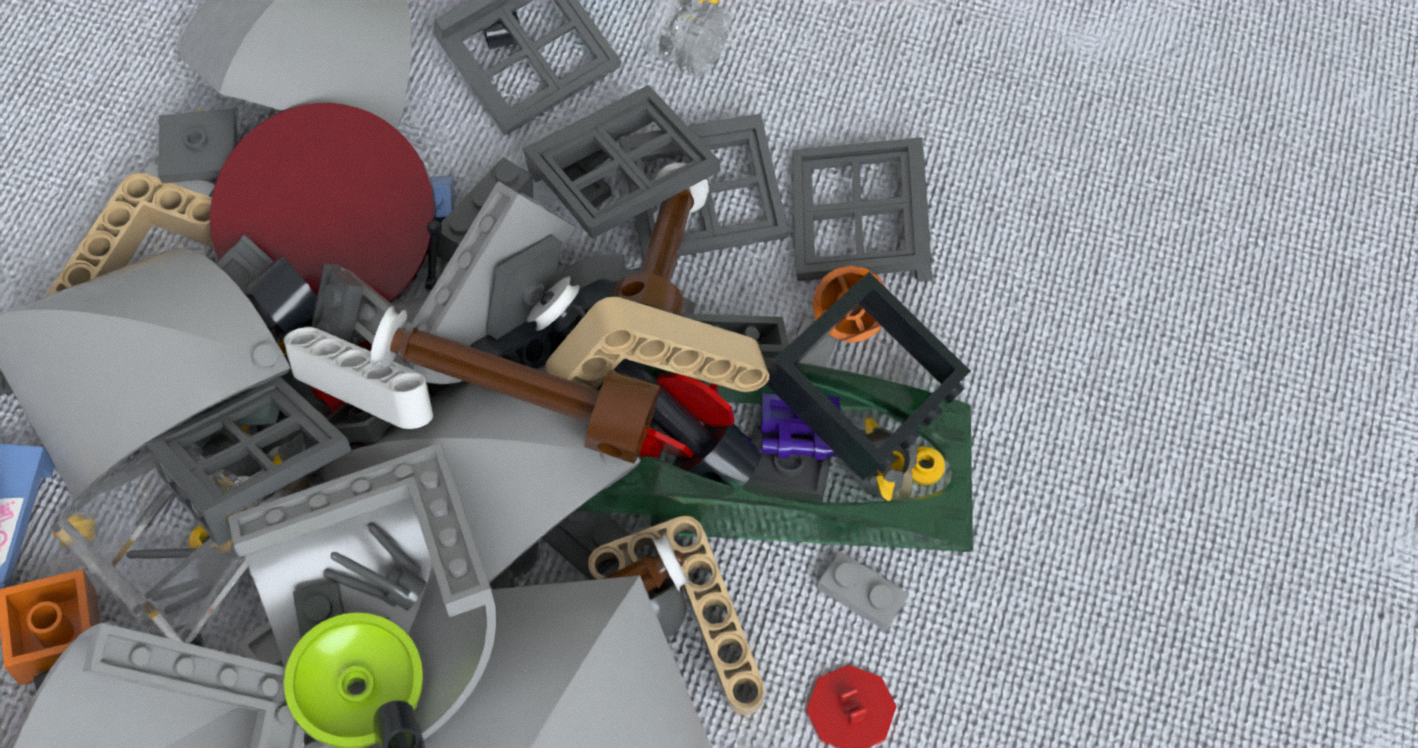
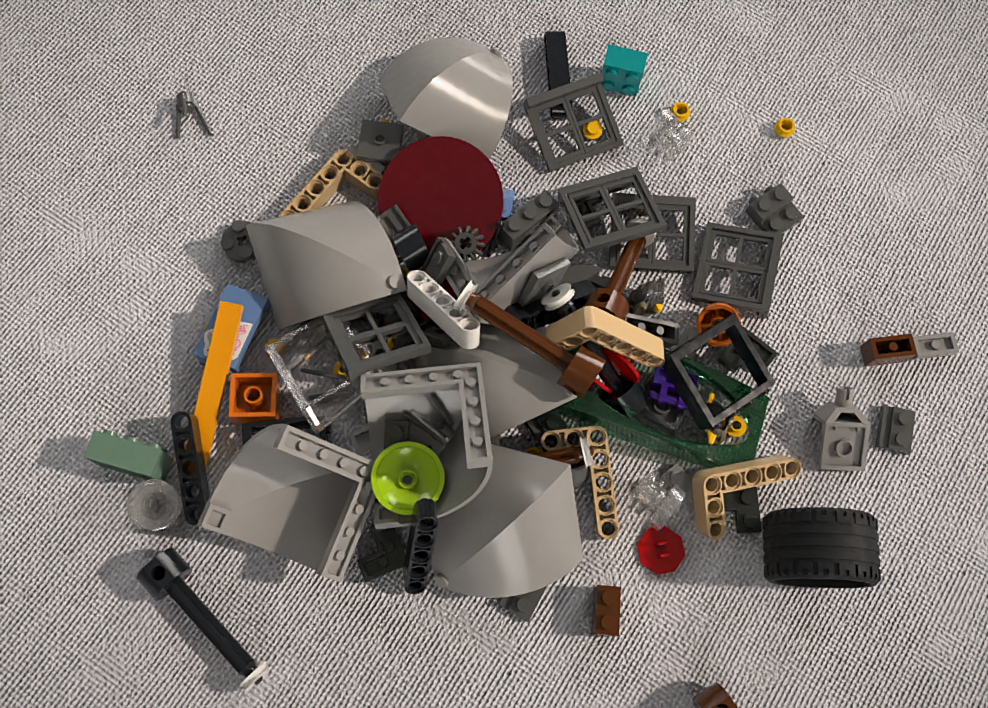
camera: 10 degrees right, 10 degrees up
none -> dark grey gear [450,225,486,262]
none -> yellow plate [582,120,603,140]
none -> clear wheel [626,468,687,531]
none -> dark grey hair [628,278,665,317]
none -> tan beam [692,455,802,540]
none -> pearl dark grey plate [717,327,778,373]
none -> pearl dark grey plate [723,487,762,534]
none -> dark grey plate [745,183,805,234]
none -> black tyre [762,507,881,588]
none -> light grey plate [813,386,871,471]
none -> reddish brown brick [860,334,917,367]
none -> dark grey plate [875,404,916,455]
none -> light grey plate [913,332,959,360]

